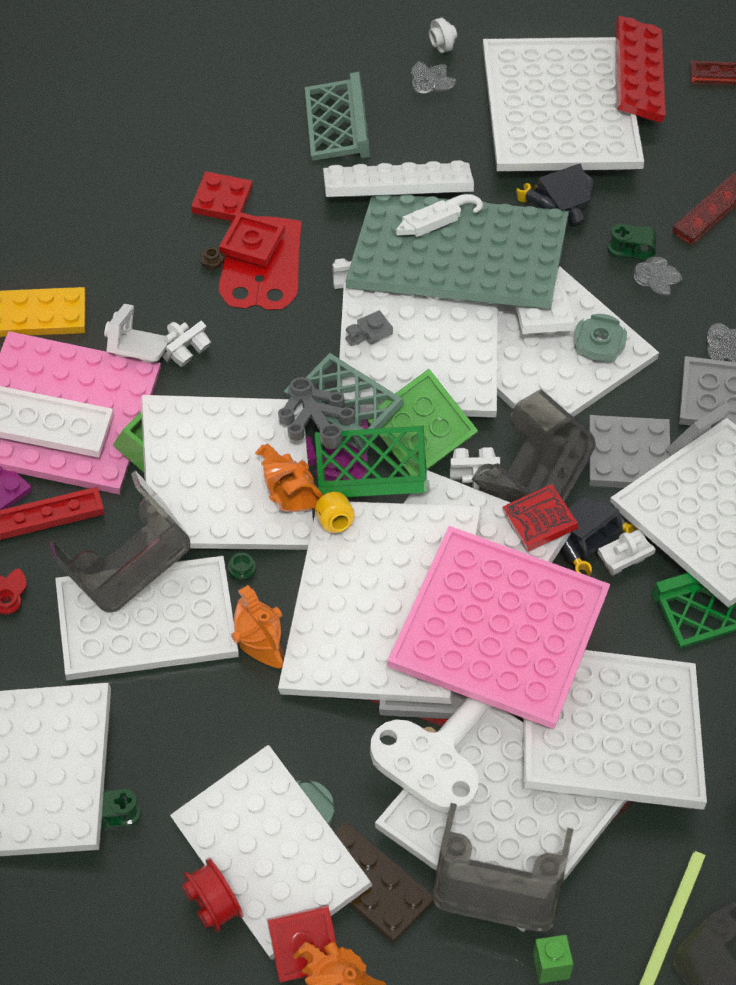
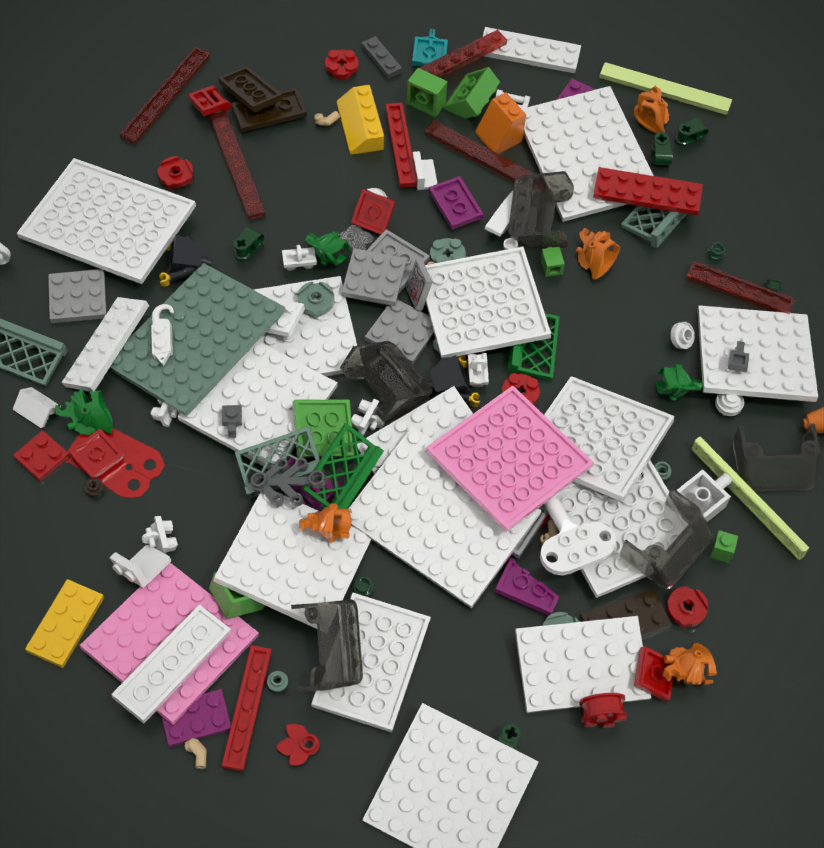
camera: 65 degrees left, 5 degrees up
orange helmet [231,585,284,668] -> none
yellow head [315,492,355,533] -> none
clear plate [411,61,456,93] -> none
red tile [502,484,578,552] -> none
red plate [615,16,666,123] -> none
clear plate [634,256,683,296] -> none
none -> white panel [13,387,61,428]
none -> light grey plate [49,269,107,323]
none -> green helmet [55,389,113,435]
none -> red plate [158,156,193,190]
none -> sand green plate [267,671,288,692]
none -> white hips [282,245,317,271]
none -> green helmet [305,231,350,266]
none -> light grey plate [342,248,407,306]
none -> magenta wing [495,557,559,616]
none -> red plate [502,373,540,405]
none -> sand green plate [654,461,671,480]
none -> red plate [666,586,708,628]
none -> white brick [673,470,732,529]

